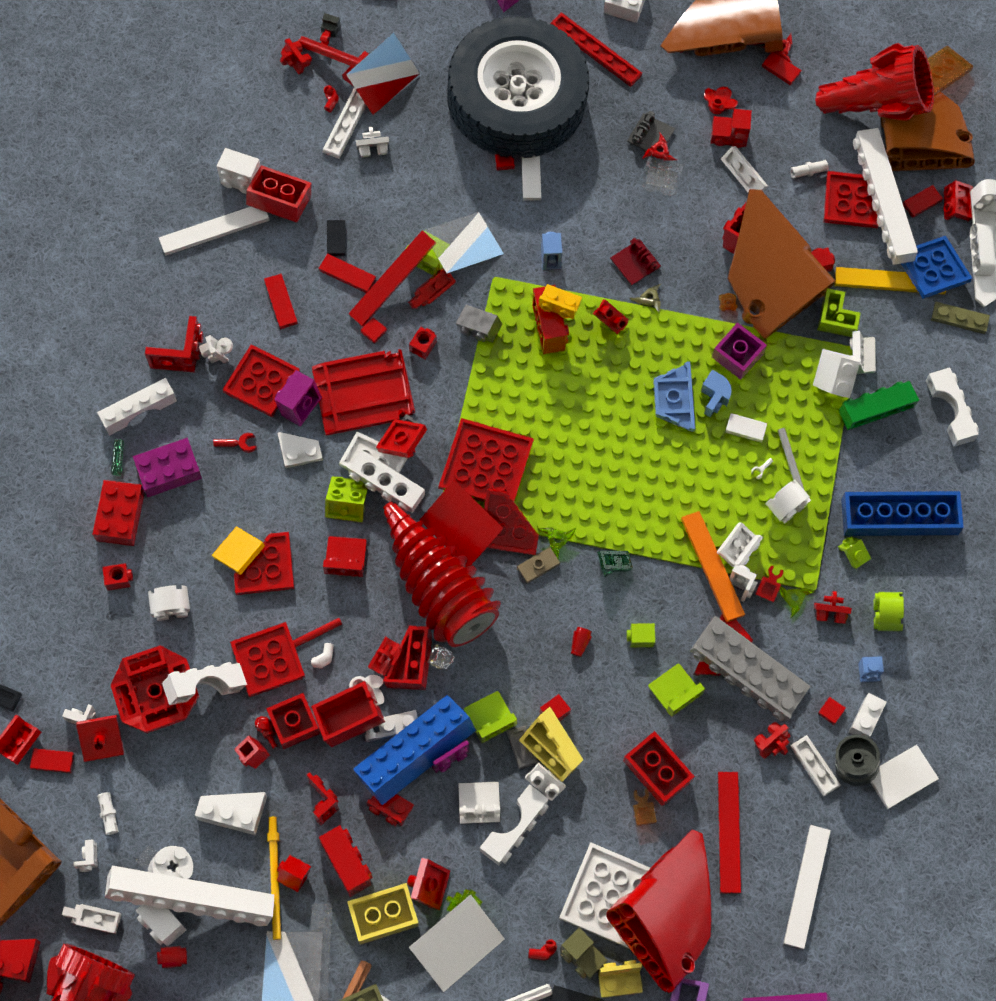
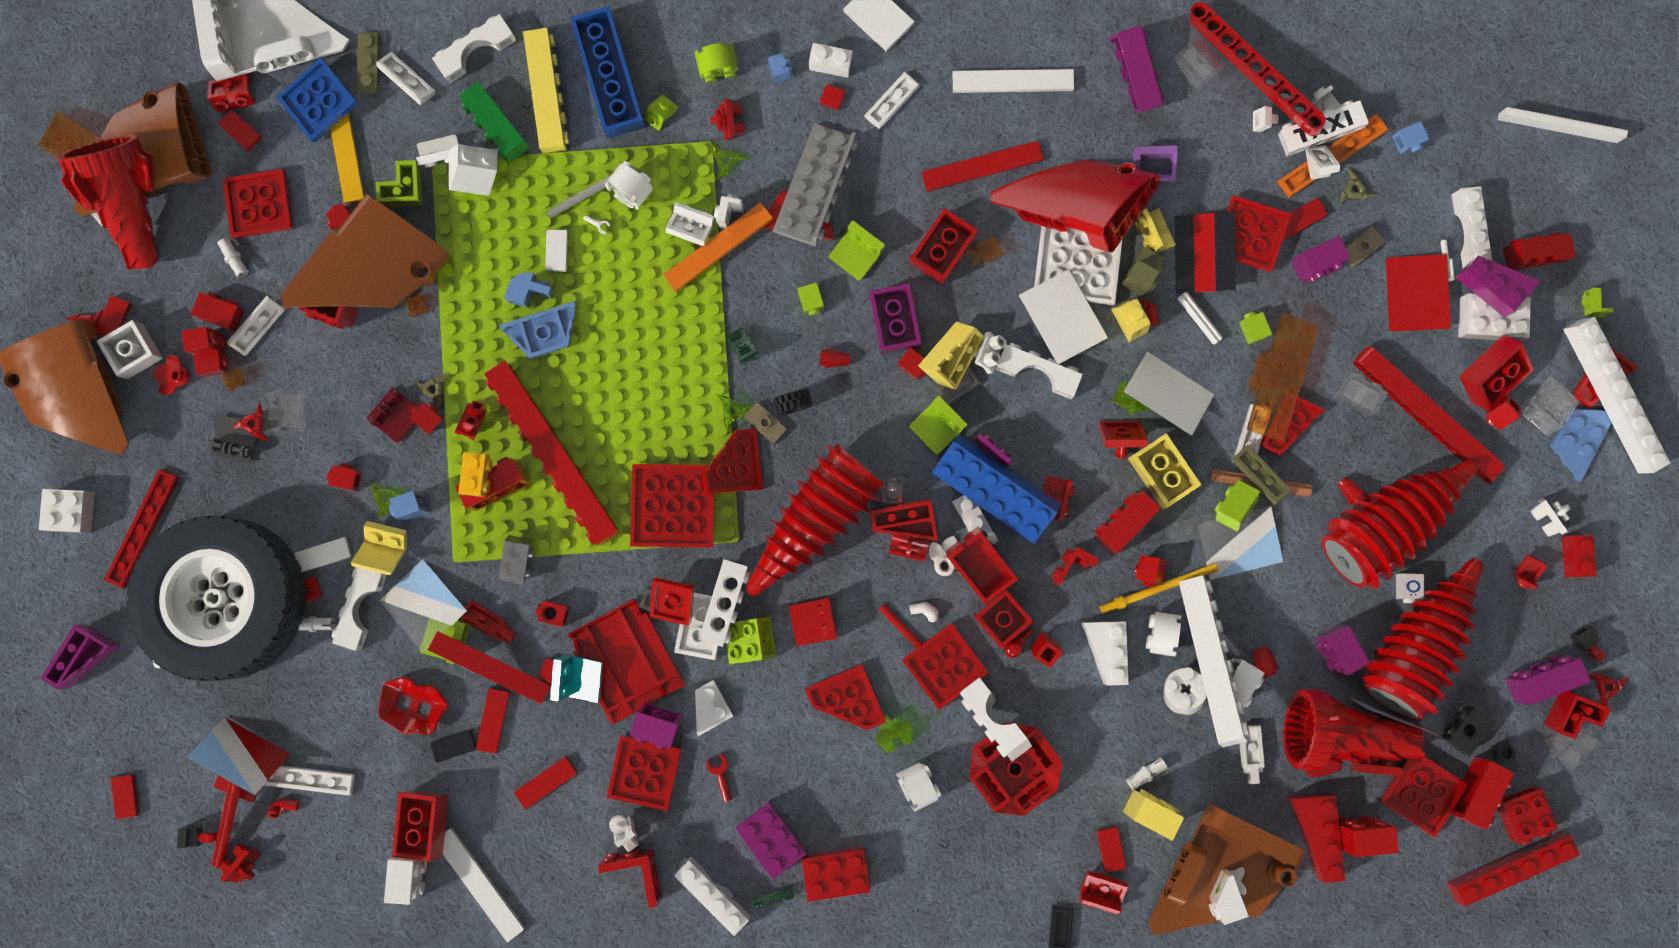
camera: 100 degrees left, 15 degrees up
white bracket [62,704,96,724] -> none
white bracket [74,840,98,872] -> none
red tile [76,715,124,762] -> none
red brick [103,563,133,591] -> none
yellow tile [212,526,265,575] -> none
white hips [356,127,389,158] -> none
red sticker [420,480,503,567] -> none
white hinge [458,782,500,824] -> none
magenta brick [712,322,767,380] -> none
red hips [754,722,790,759] -> none
red plate [755,566,784,602] -> none
pearl dark grey wheel [835,734,880,786] -> none
white brick [853,128,918,265] -> none
none -> white brick [97,320,163,379]
none -> red brick [190,291,244,332]
none -> clear orange plate [222,368,245,391]
none -> white pin [298,616,336,632]
none -> red brick [327,463,362,491]
none -> white arch [332,567,387,651]
none -> light yellow bracket [351,521,407,575]
none -> clear neon green piece [371,480,404,520]
none -> white tile [377,52,435,105]
none -> red piece [378,677,448,735]
none -> red brick [409,401,443,435]
none -> red brick [484,360,620,546]
none -> light yellow brick [523,28,570,153]
none -> bracket [551,654,603,703]
none -> black tyre [773,389,813,415]
none -> magenta brick [869,283,922,355]
none -> clear neon green hips [874,716,914,753]
none -> white sticker [1019,269,1108,364]
none -> light yellow torso [1111,298,1150,343]
none -> light yellow brick [1123,789,1184,841]
none -> white brick [1145,612,1181,657]
none -> lime brick [1215,480,1260,532]

